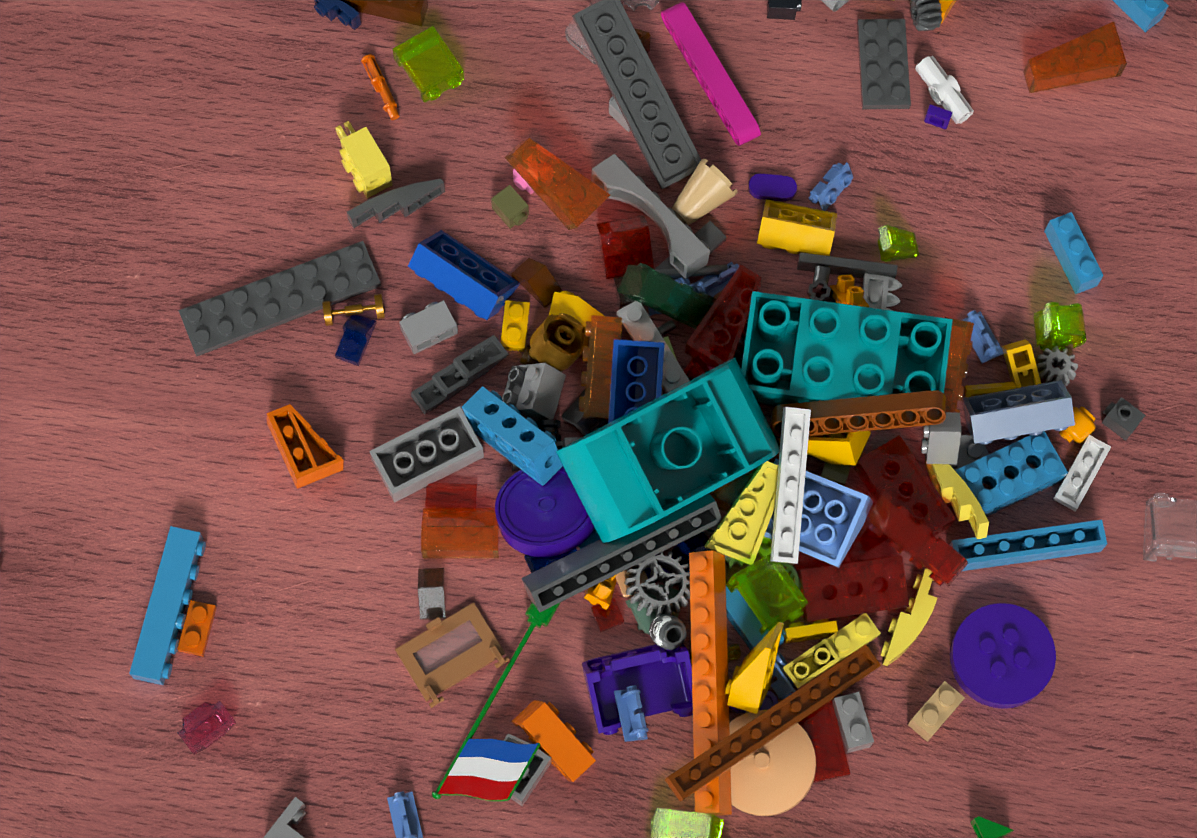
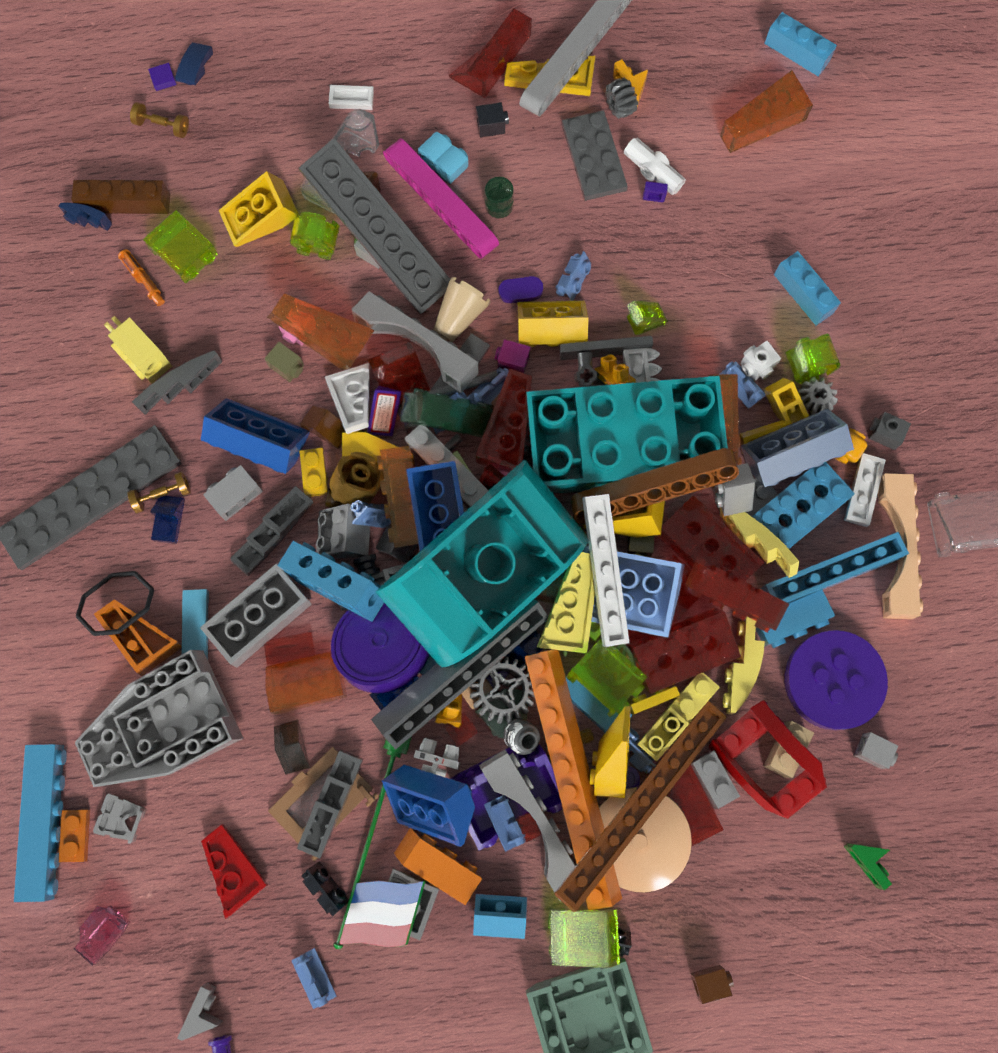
camera: 10 degrees left, 5 degrees up
none -> light grey wedge [75,650,244,787]
none -> black piece [76,571,154,636]
none -> light grey piece [93,794,147,844]
none -> medium azure tile [182,589,209,660]
none -> red wing [201,824,268,919]
none -> yellow slope [219,171,299,247]
none -> clear neon green brick [290,212,340,260]
none -> dark grey slope [297,750,364,858]
none -> black hinge [301,862,349,917]
none -> white wing [325,363,370,434]
none -> medium blue hinge [351,500,399,528]
none -> slope [367,386,402,436]
none -> blue slope [382,765,475,847]
none -> white hips [414,738,460,777]
none -> medium azure brick [418,132,468,184]
none -> dark azure brick [473,894,527,939]
none -> light grey arch [479,750,577,902]
none -> clear green wheel [485,177,514,218]
none -> magenta brick [494,339,531,376]
none -> clear red plate [515,812,542,842]
none -> red wedge [709,700,827,819]
none -> white brick [740,341,781,381]
none -> dark azure brick [756,590,835,648]
none -> light grey brick [854,732,898,769]
none -> light nougat arch [878,473,923,619]

